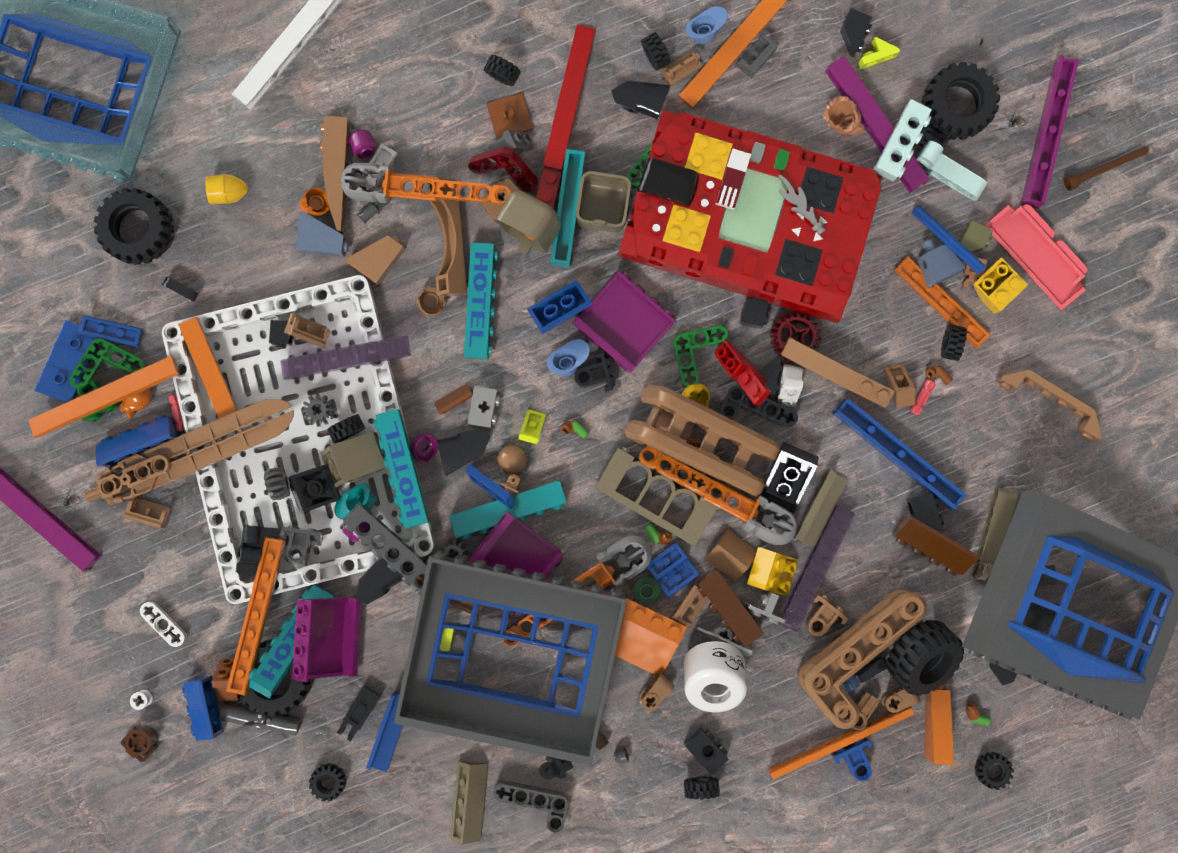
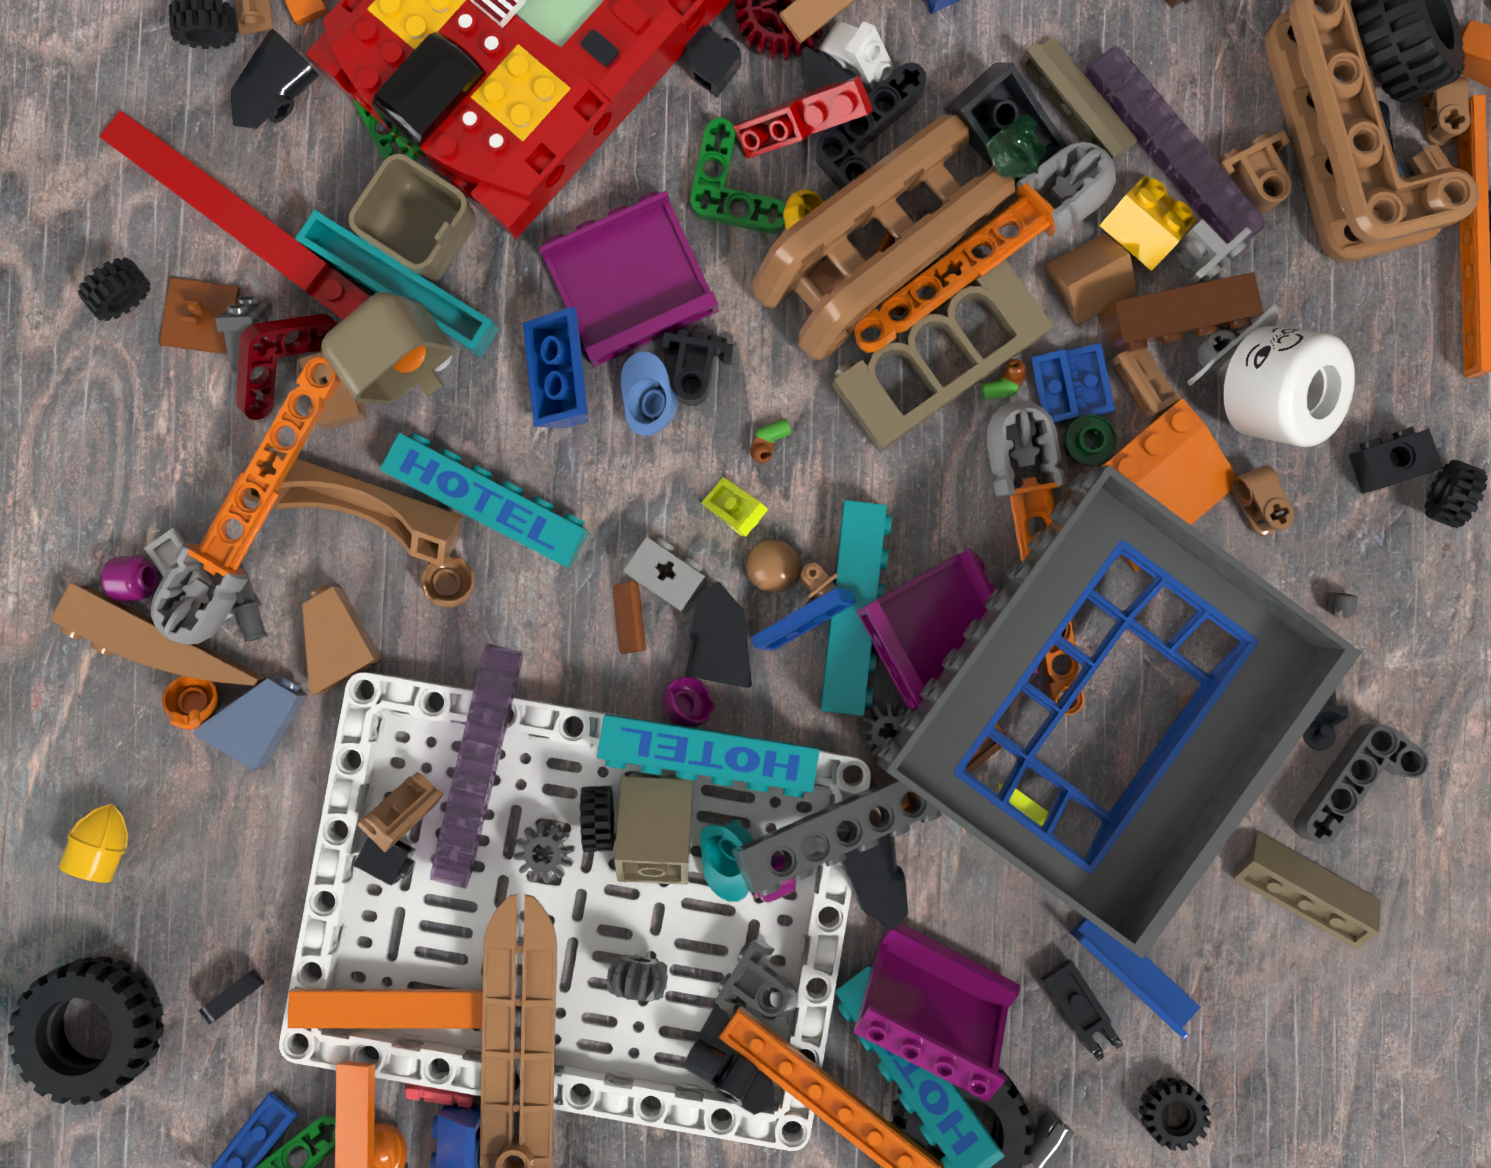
camera: 60 degrees left, 0 degrees up
black slope [289,464,339,513] -> none
none -> clear green hair [986,115,1046,178]

